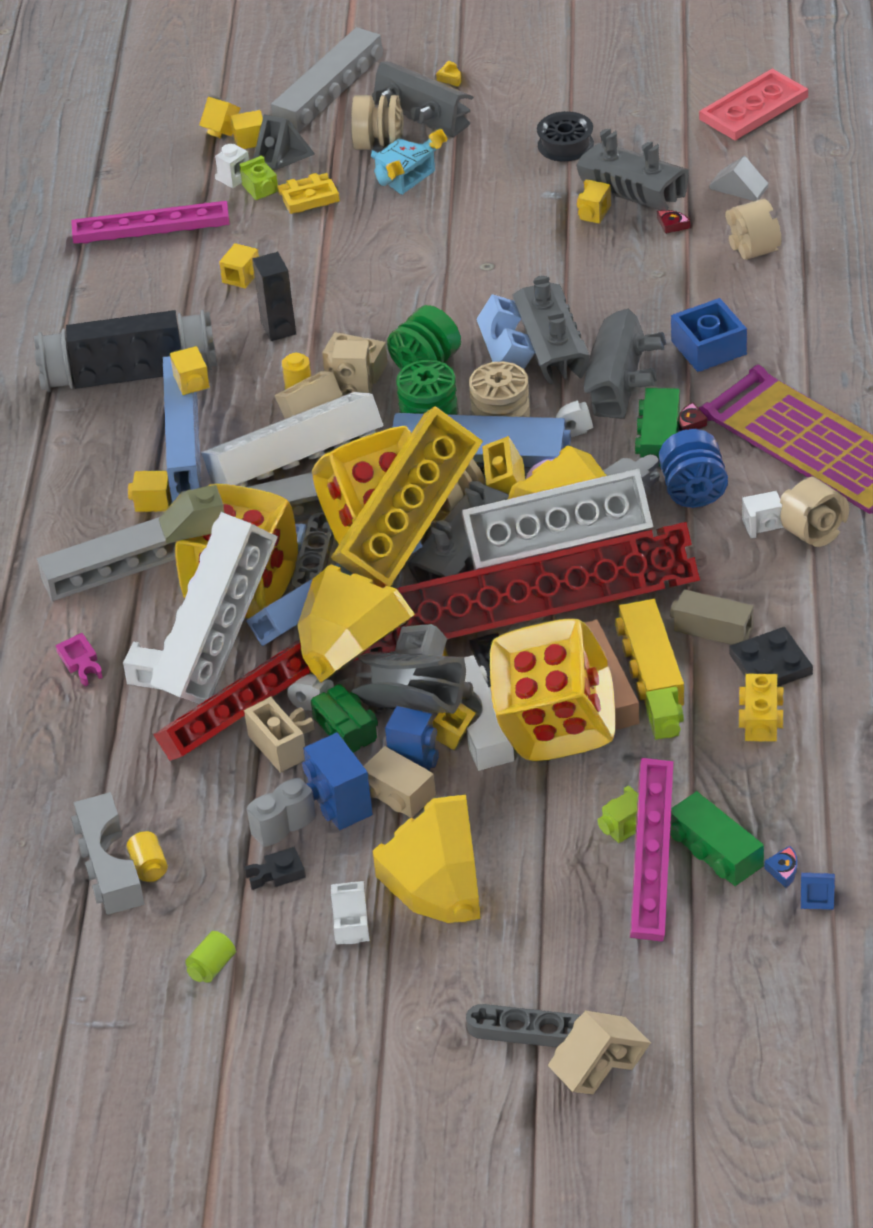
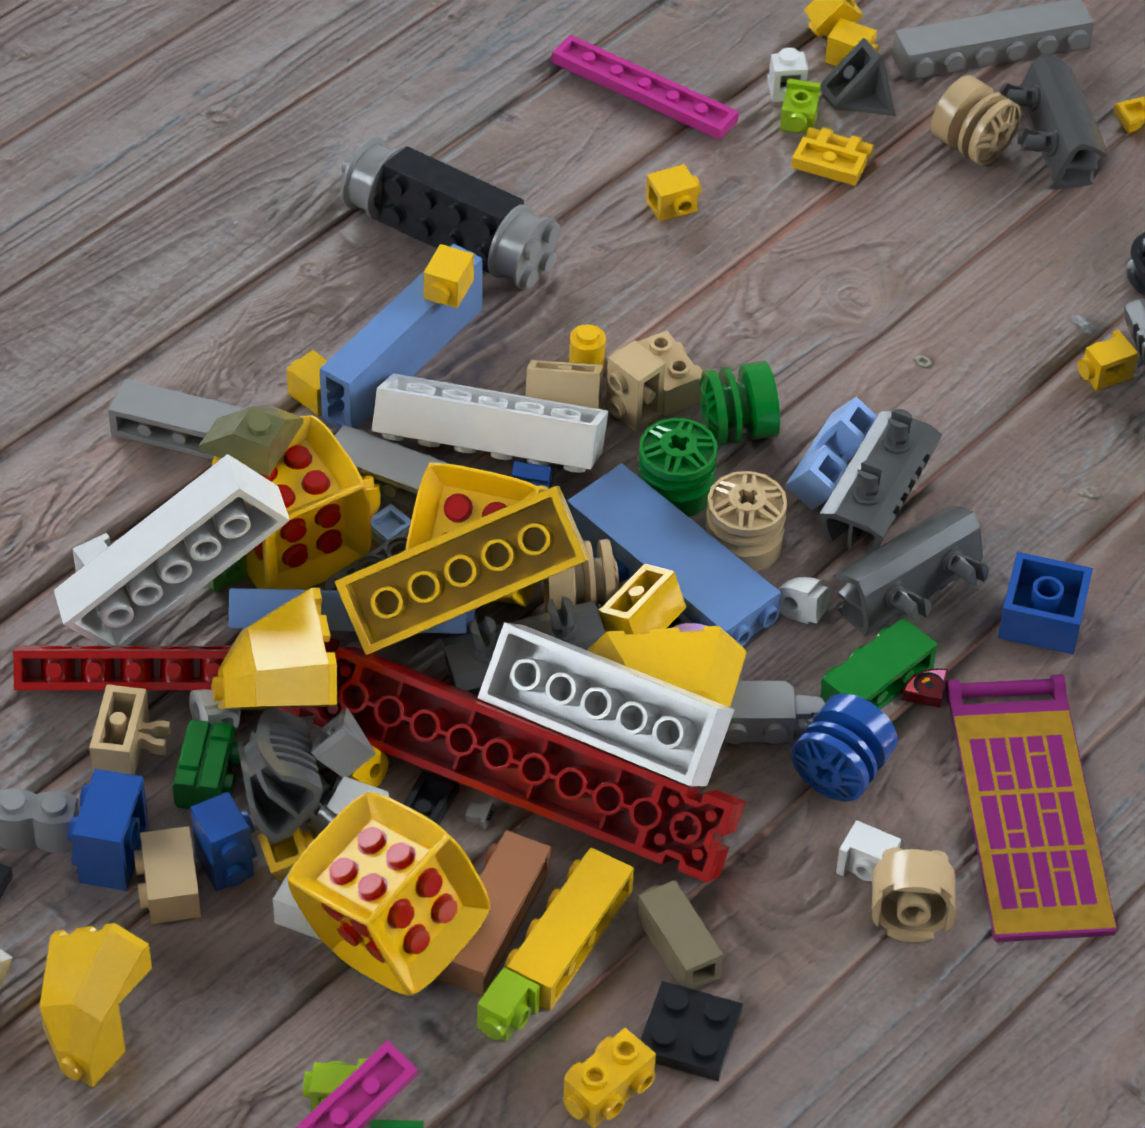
camera: 35 degrees right, 5 degrees up
dark pink plate [55,633,103,686] -> none
black brick [252,251,296,341] -> none
medium azure torso [371,129,448,194] -> none

